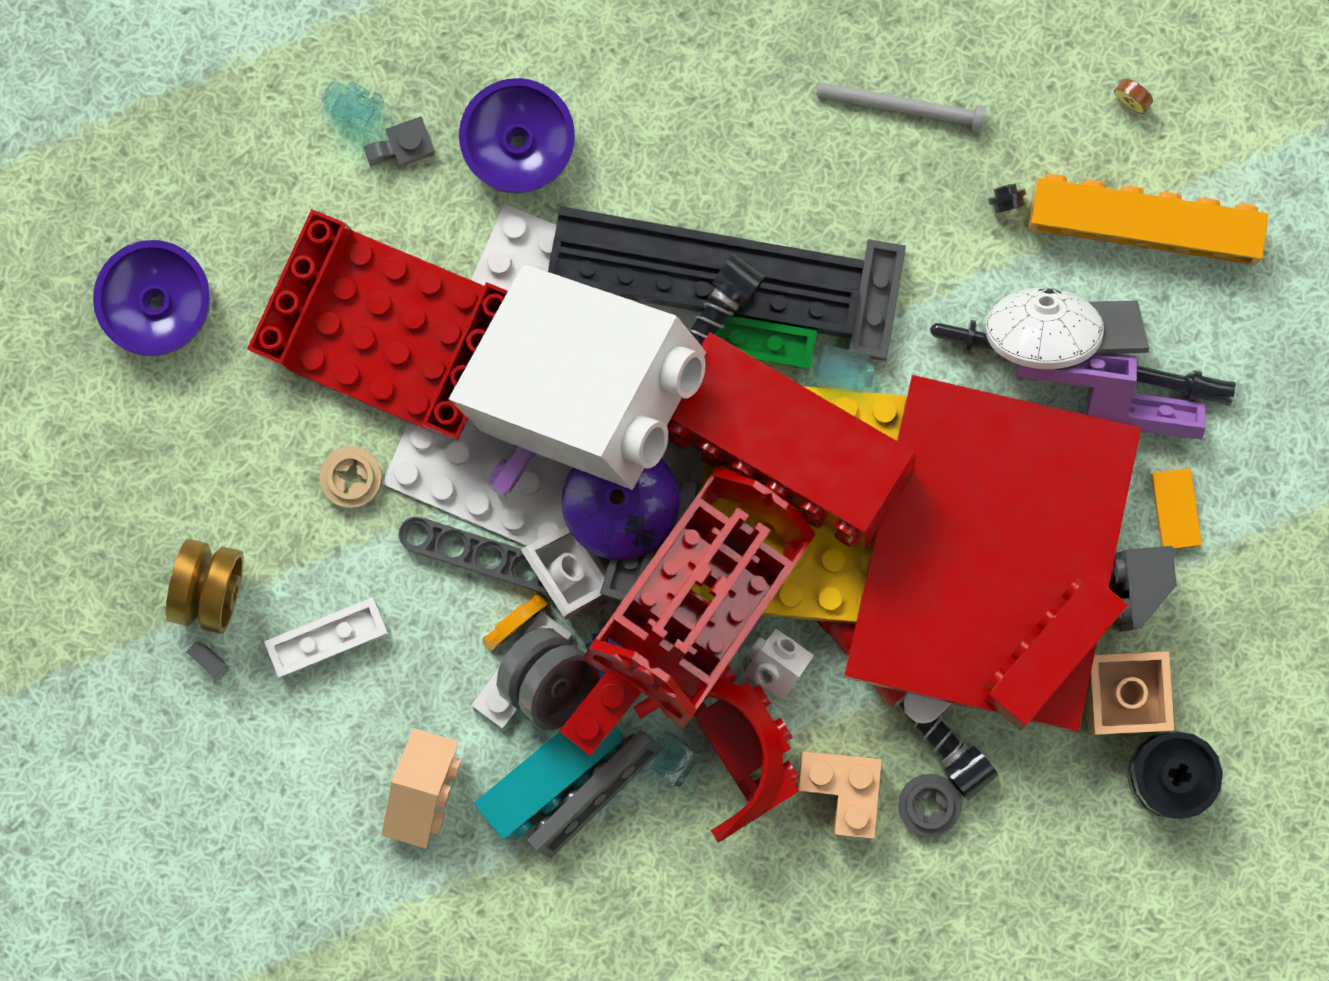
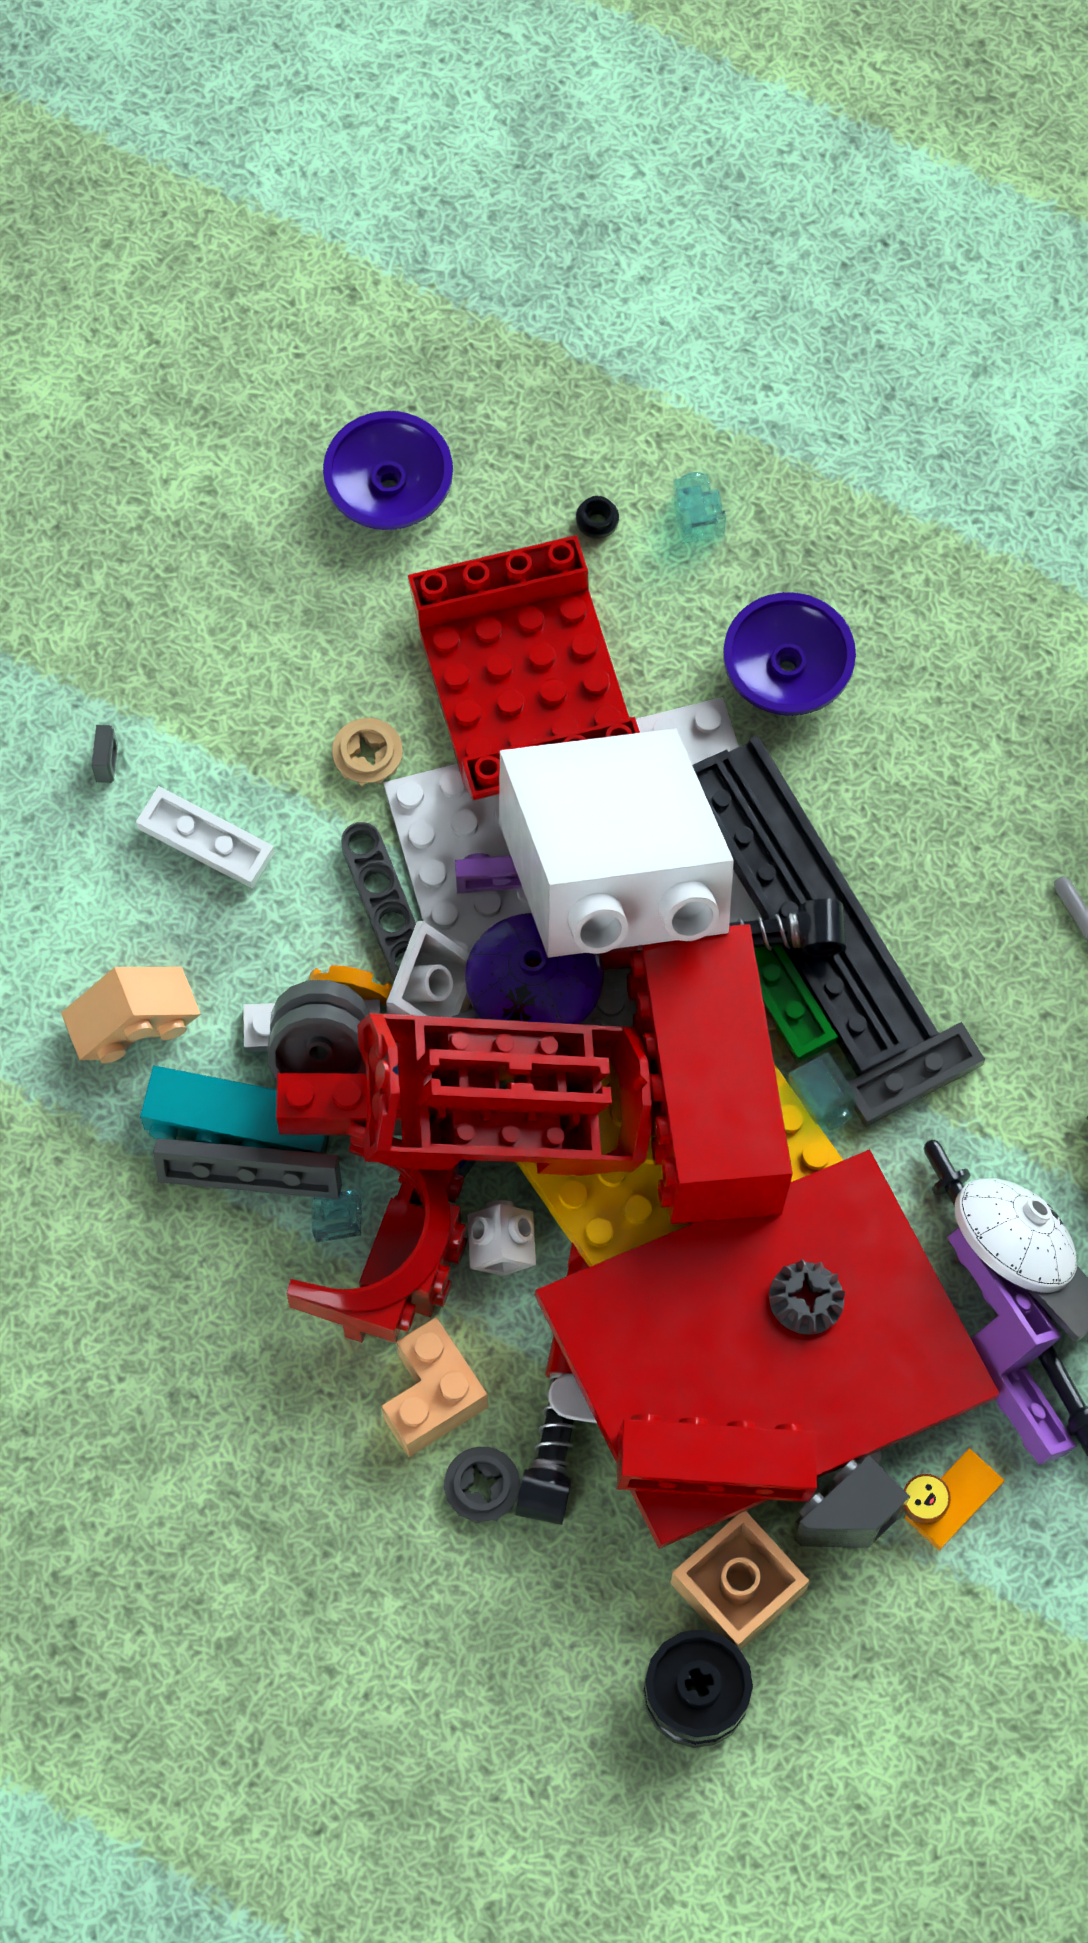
camera: 50 degrees right, 15 degrees down
pearl gold wheel [165,538,244,634] -> none
dark grey plate [364,116,435,168] -> none
none -> black plate [576,496,619,539]
none -> dark grey gear [769,1259,845,1335]
none -> light yellow tile [904,1474,951,1524]

